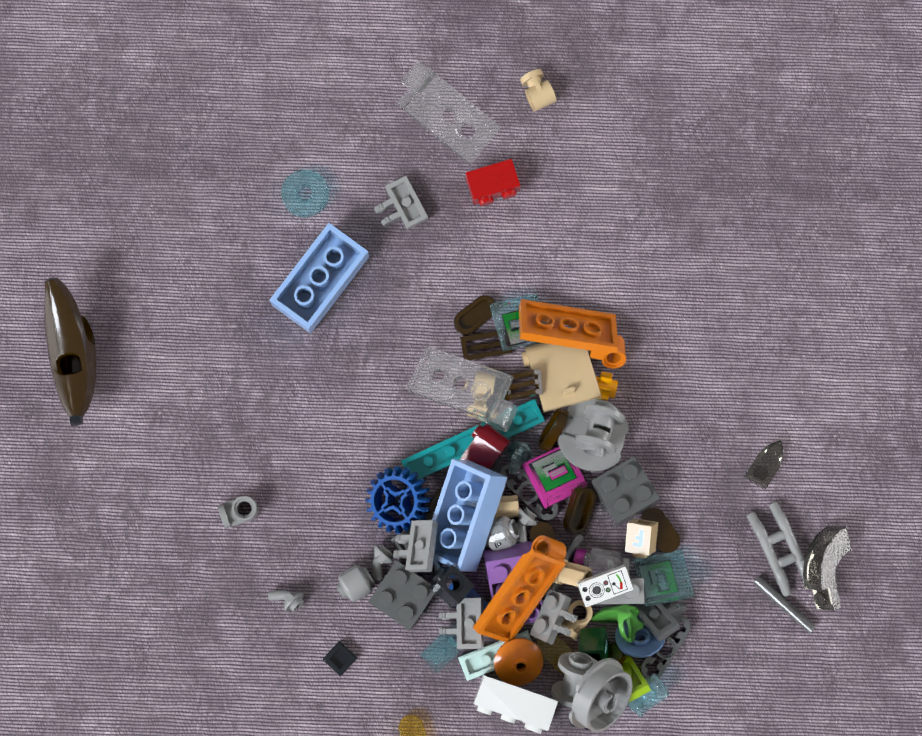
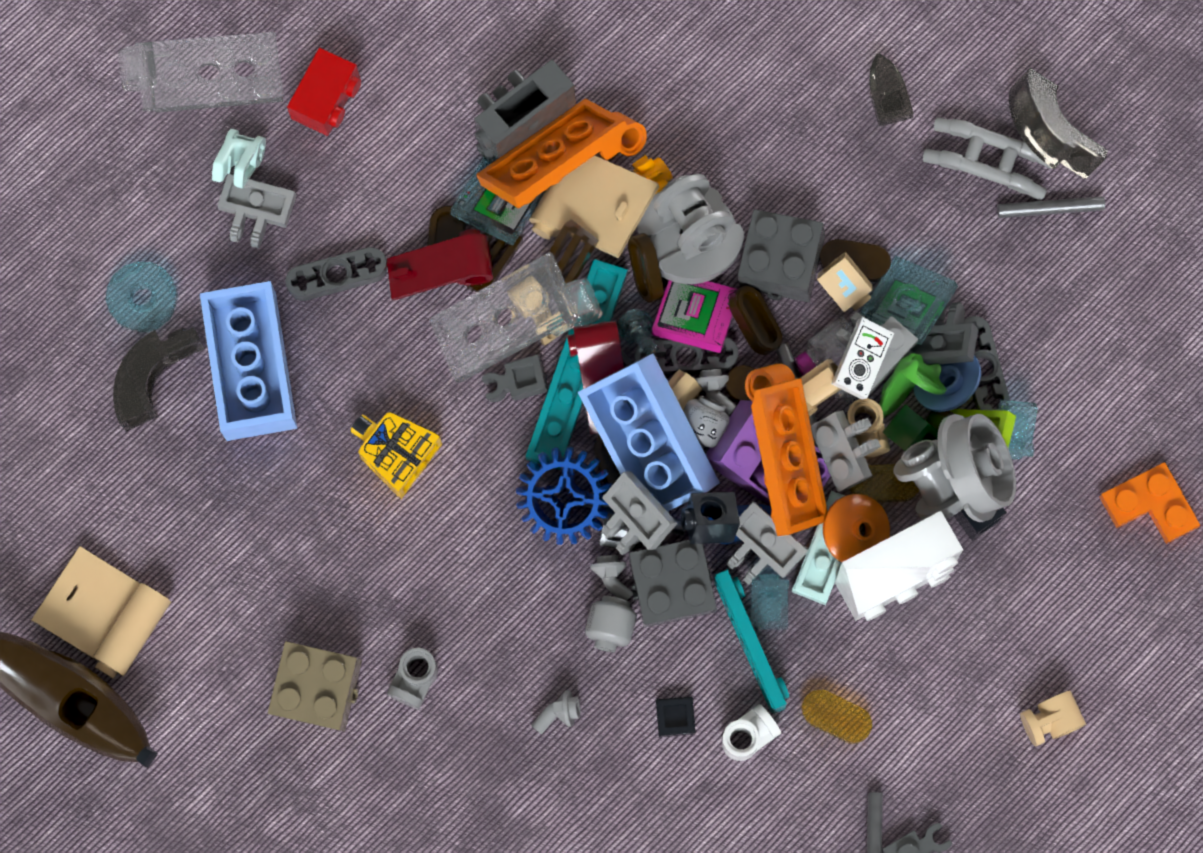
camera: 40 degrees left, 5 degrees down
none -> tan door [31,546,171,679]
none -> clear smoke arch [113,327,205,432]
none -> light aqua piece [212,129,266,189]
none -> dark tan brick [267,641,362,732]
none -> dark grey beam [285,247,388,301]
none -> yellow torso [351,412,442,499]
none -> dark red door [387,229,493,300]
none -> dark grey piece [474,59,576,162]
none -> dark grey plate [482,354,549,402]
none -> teal plate [714,570,790,714]
none -> white piece [722,704,781,761]

